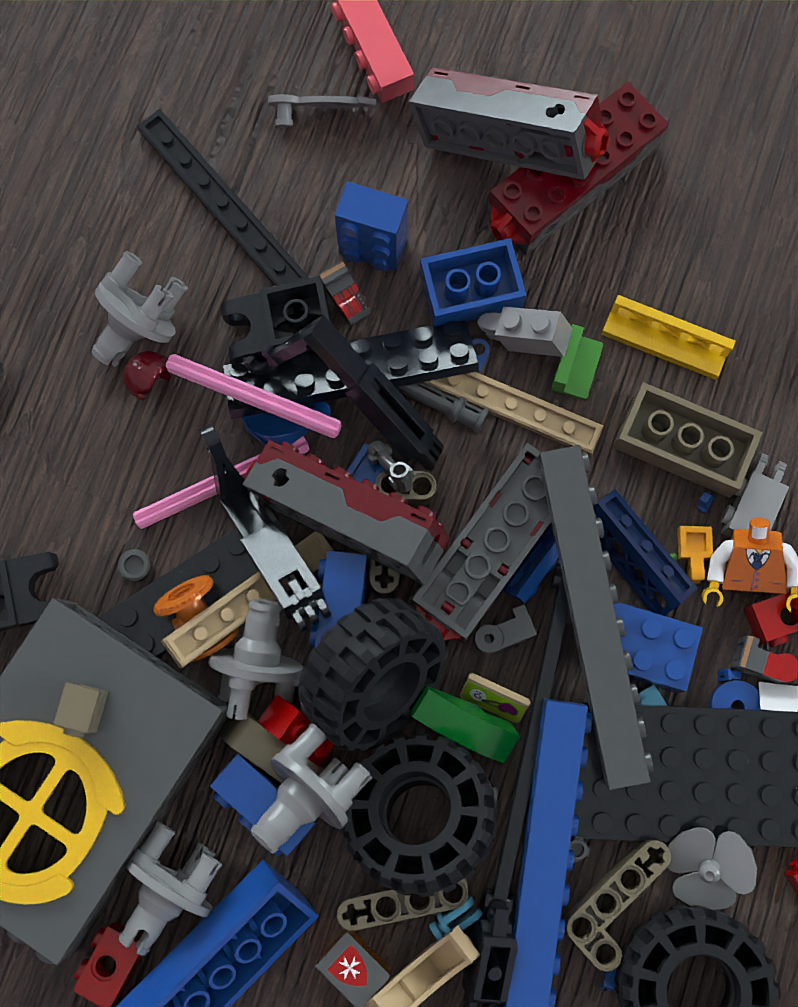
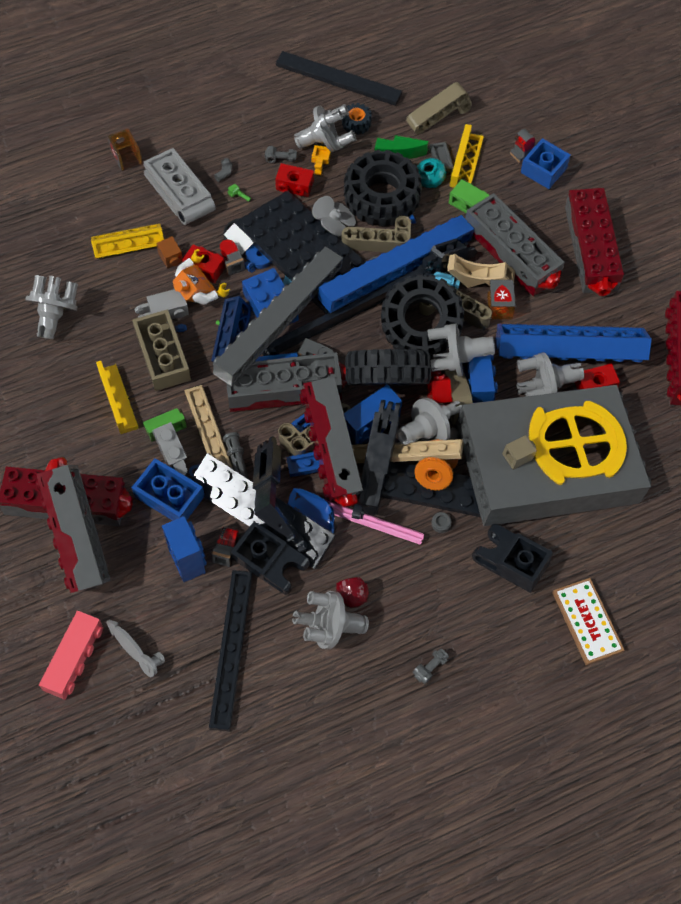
camera: 135 degrees left, 15 degrees down
bright pink axle [165,354,342,438] -> none
dark grey bar [366,441,414,493] -> none
green slope [410,686,520,763] -> none
slope [460,673,531,723] -> none
light orange plate [677,526,713,584] -> none

